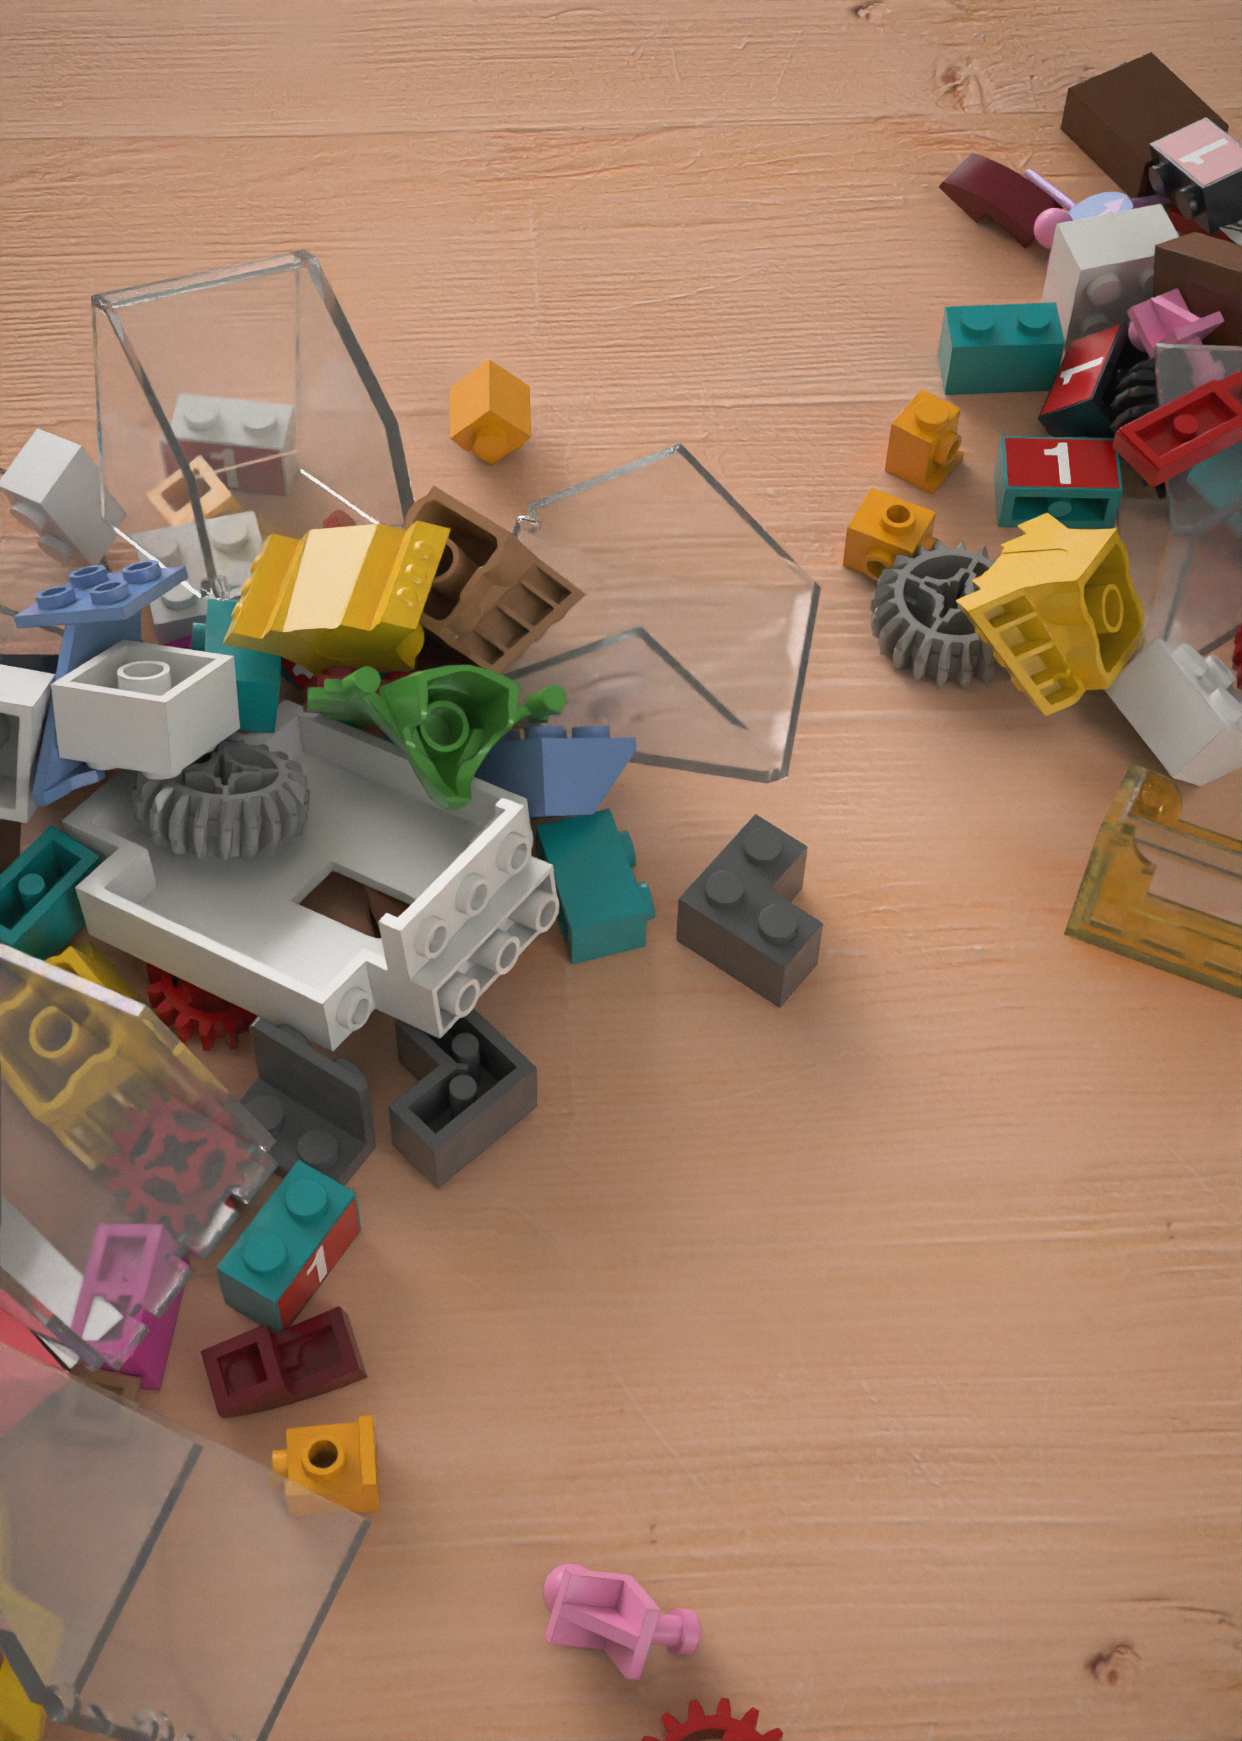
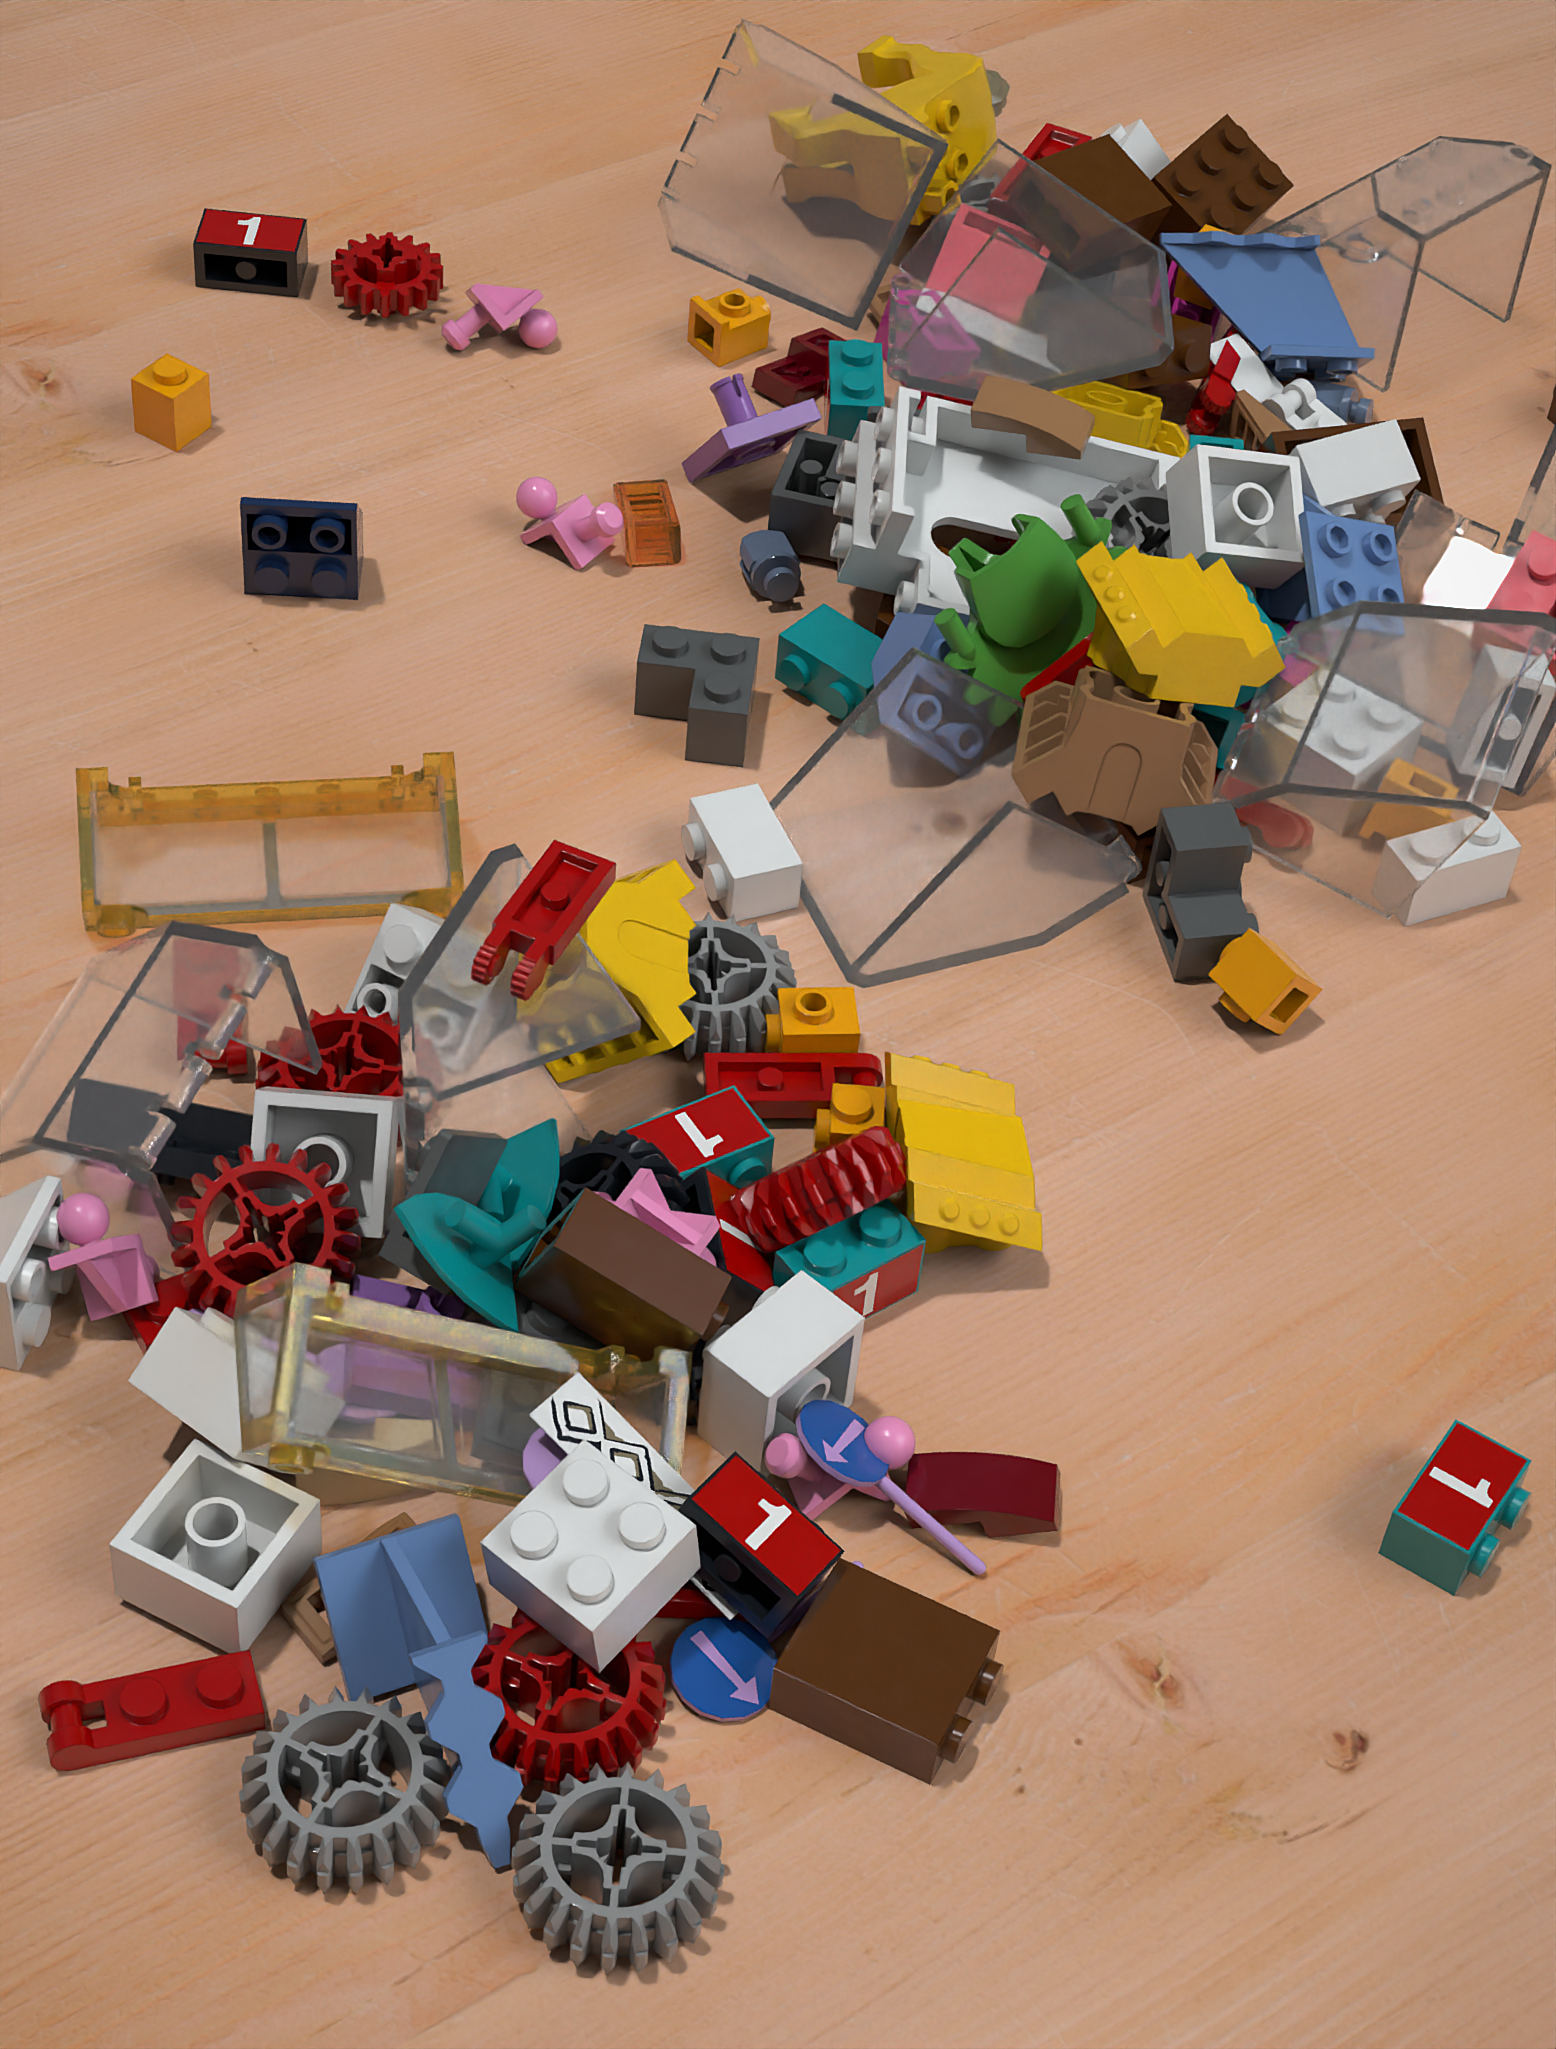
camera: 145 degrees right, 10 degrees down
none -> light orange brick [131,353,212,452]
none -> dark blue slope [240,497,364,600]
none -> bright pink piece [516,477,624,570]
none -> clear orange slope [613,479,681,568]
none -> medium lavender tile [681,373,822,483]
none -> white brick [681,783,803,922]
none -> red plate [703,1053,886,1119]
none -> red gear [731,1126,906,1254]
none -> sand blue arm [740,530,801,602]
none -> yellow slope [884,1051,1042,1254]
none -> medium nougat slope [971,375,1095,460]
none -> dark grey brick [1142,802,1259,982]
none -> brick [1378,1419,1532,1596]

